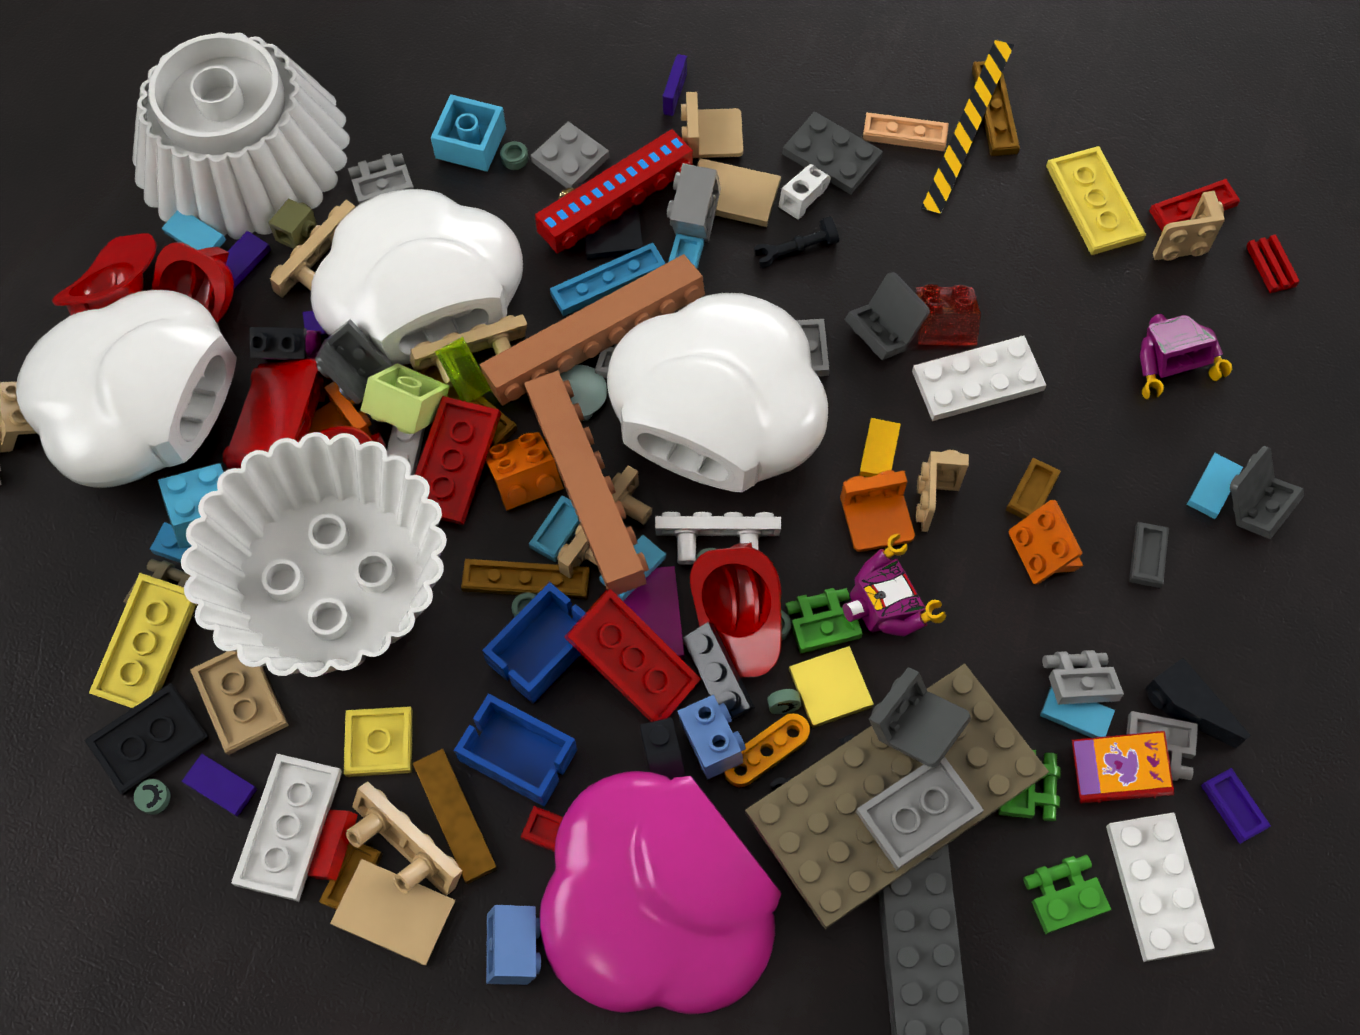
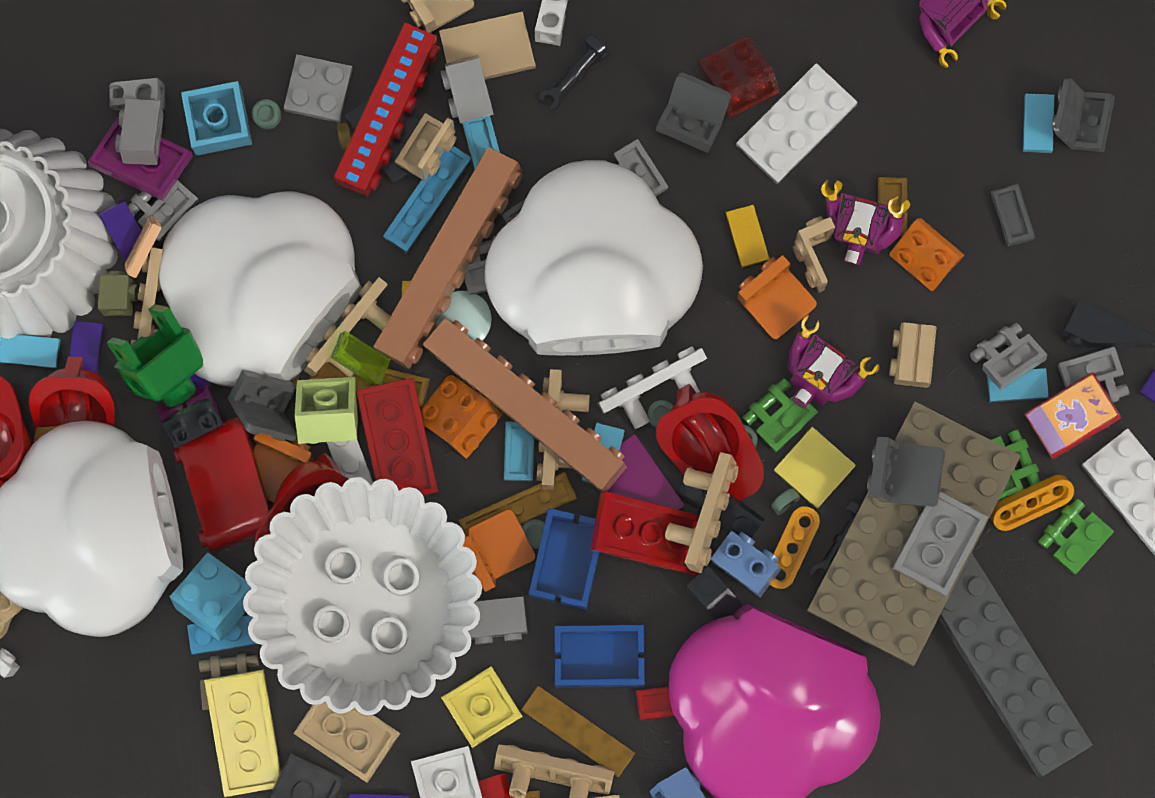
camera: 25 degrees left, 15 degrees up
none -> magenta tile [88,117,193,201]
none -> dark purple tile [98,199,151,262]
none -> green piece [107,304,203,407]
none -> light grey leg [109,78,165,110]
none -> light grey brick [115,99,164,165]
none -> light nougat tile [124,216,162,278]
none -> tan bracket [395,113,457,181]
none -> orange bracket [463,508,535,592]
none -> light grey brick [468,596,528,645]
none -> tan plate [665,452,738,573]
none -> torso [821,179,910,266]
none -> tan brick [889,322,936,388]
none -> light orange plate [990,475,1074,531]

